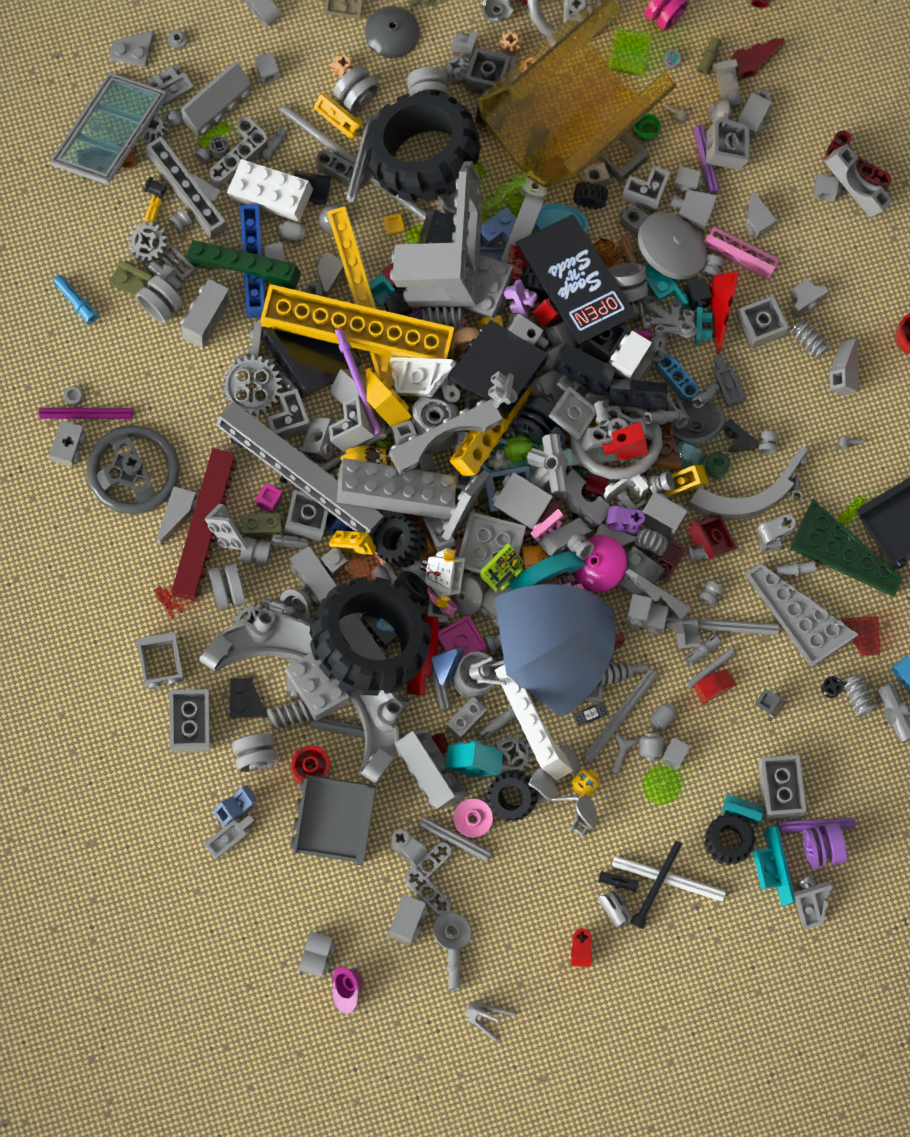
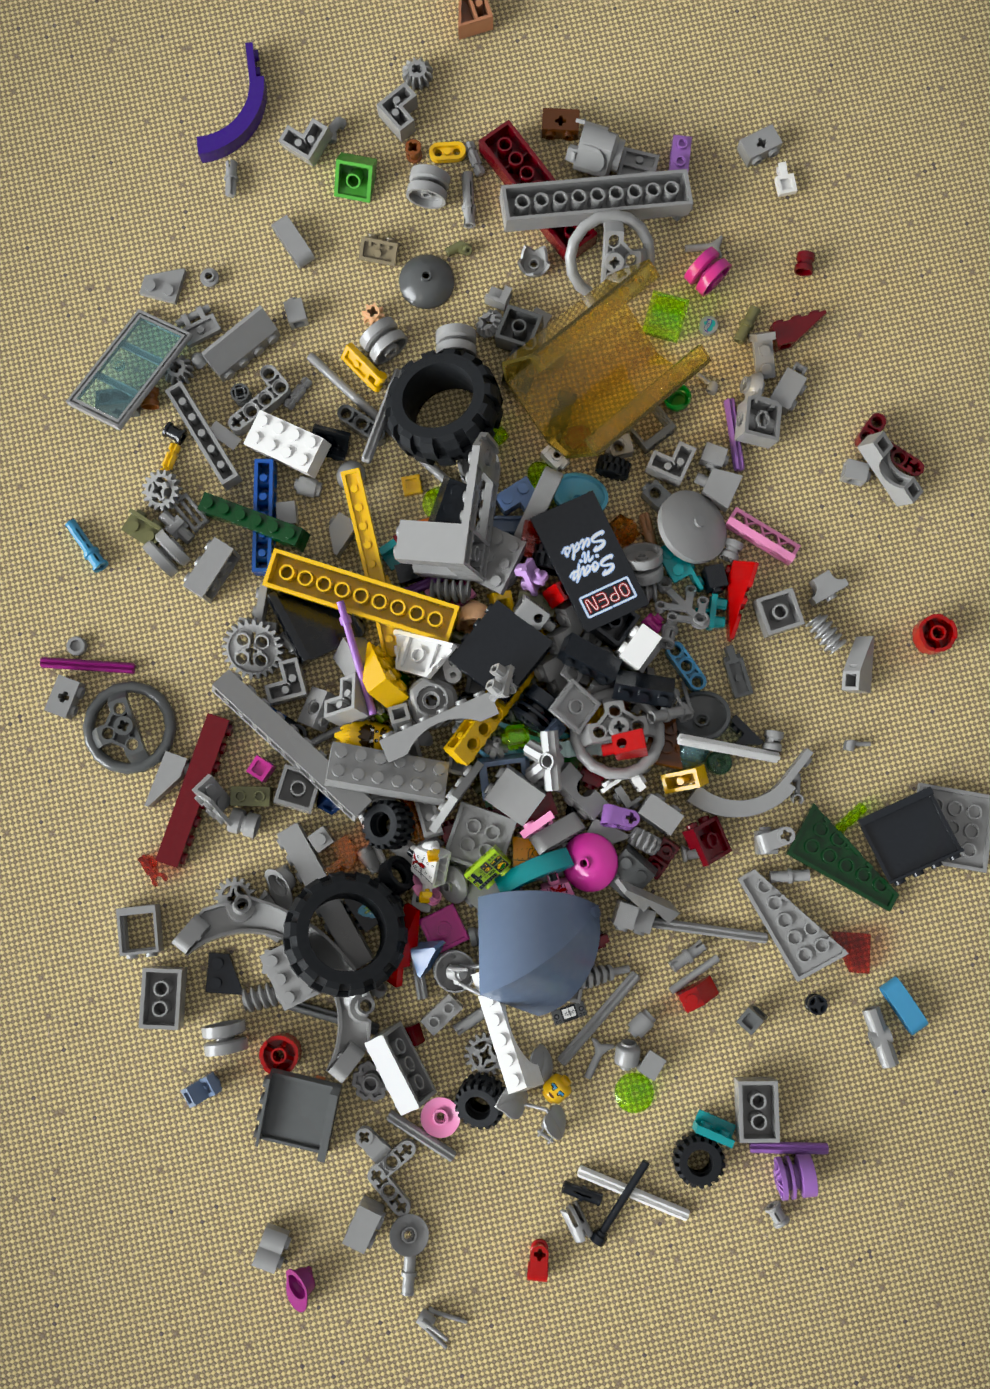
camera: 15 degrees right, 10 degrees up
light grey wheel [169,209,192,233] -> none
light grey hinge [195,147,211,164] -> none
clear neon green axle [197,122,230,148] -> none
light grey hinge [204,815,255,860] -> none
light grey wheel [208,563,245,610] -> none
light grey axle [262,598,297,618] -> none
light grey axle [271,534,308,549] -> none
light grey plate [305,282,323,296] -> none
yellow bracket [329,531,376,555] -> none
teal brick [445,740,503,778] -> none
clear neon green wing [481,171,528,222] -> none
light nougat gear [499,30,522,55] -> none
light grey wheel [567,533,594,560] -> none
light grey pin [594,401,611,426] -> none
light grey wheel [649,471,674,493] -> none
light grey panel [674,619,701,649] -> none
light grey pin [692,383,720,408] -> none
light grey wheel [698,581,724,607] -> none
light grey slope [745,192,777,239] -> none
teal bracket [753,826,796,906] -> none
light grey wing [794,882,832,930] -> none
light grey piece [841,675,877,718] -> none
none -> flat silver plant [352,1060,387,1102]
none -> white axle [676,733,780,763]

